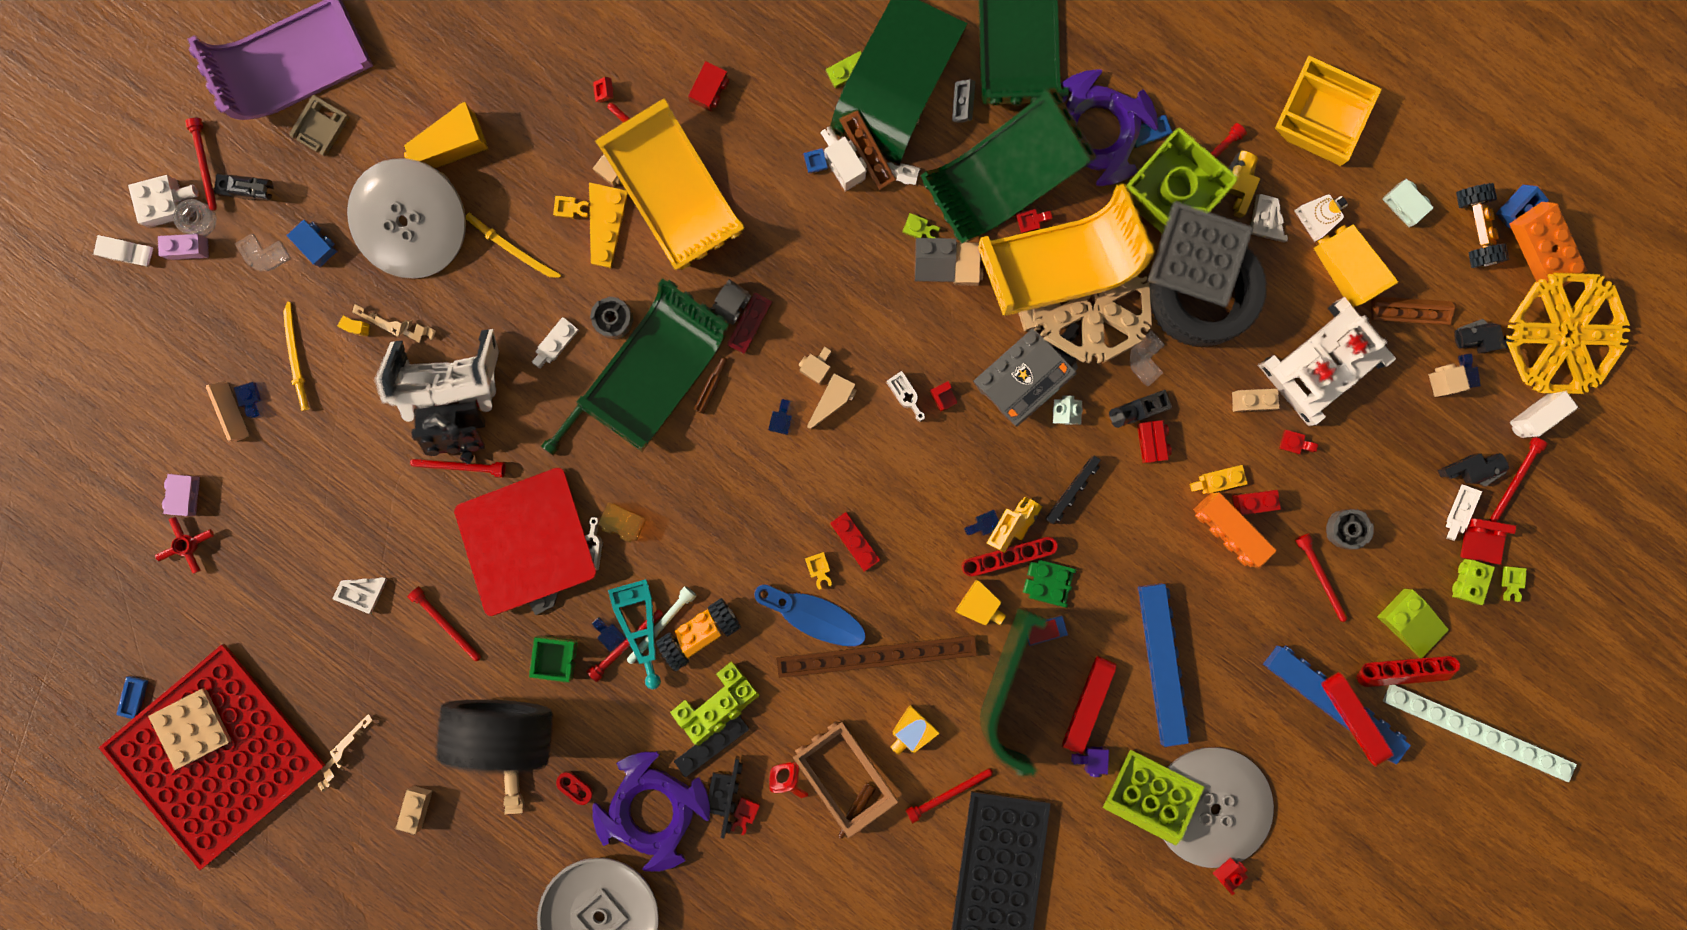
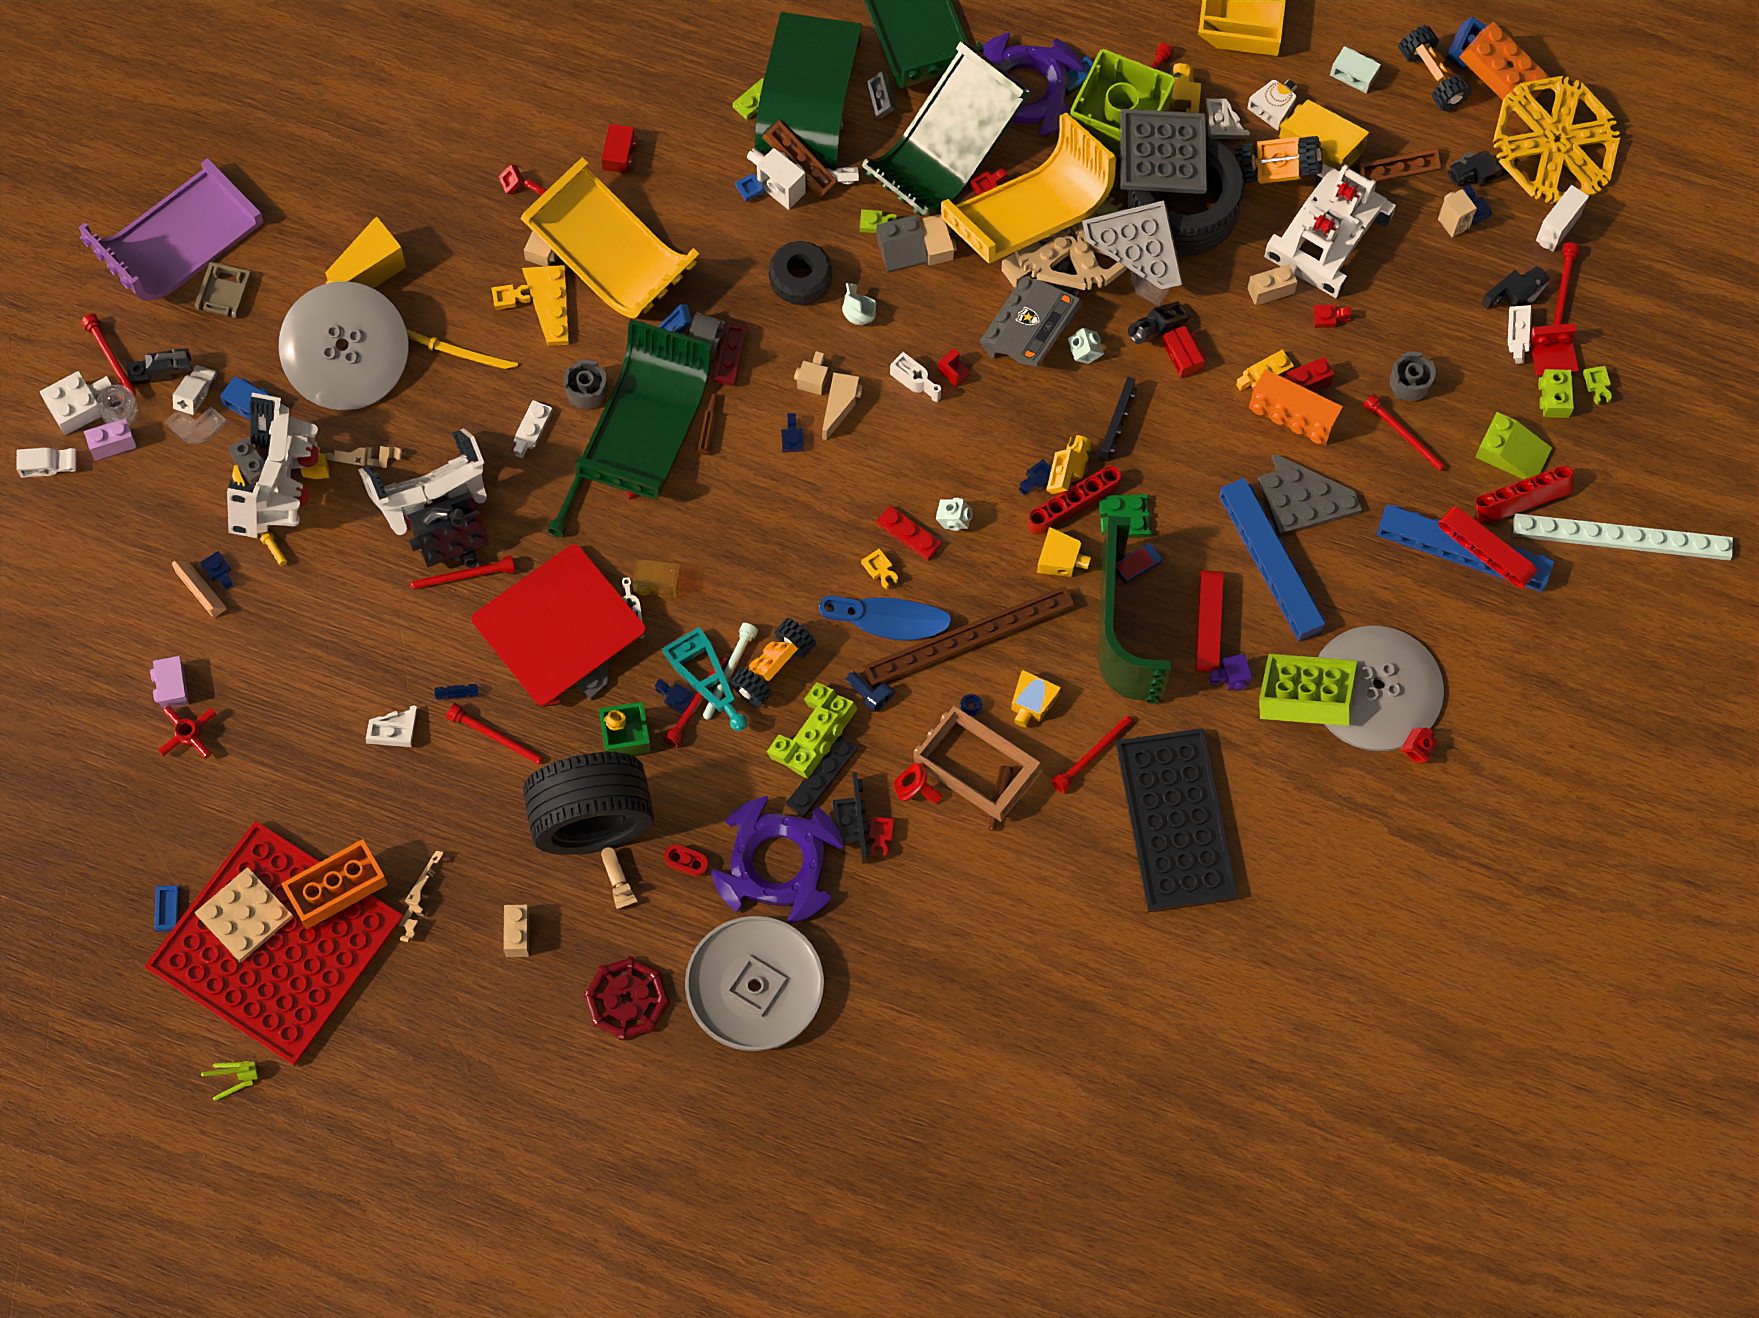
camera: 20 degrees left, 20 degrees down
none -> white piece [173,365,217,415]
none -> lime plant [201,1061,258,1101]
none -> white container [227,393,319,538]
none -> dark grey brick [228,437,265,490]
none -> orange brick [281,839,388,930]
none -> clear blue axle [434,684,479,700]
none -> dark red plate [583,956,670,1041]
none -> yellow plate [604,710,626,731]
none -> blue tile [658,304,692,334]
none -> black tyre [769,241,832,305]
none -> light aqua hat [842,283,876,325]
none -> dark blue piece [845,671,895,712]
none -> light aqua brick [936,498,973,531]
none -> clear blue plate [960,694,982,716]
none -> light grey plate [1082,201,1183,290]
none -> plate [1234,136,1323,184]
none -> dark grey wing [1257,454,1362,537]

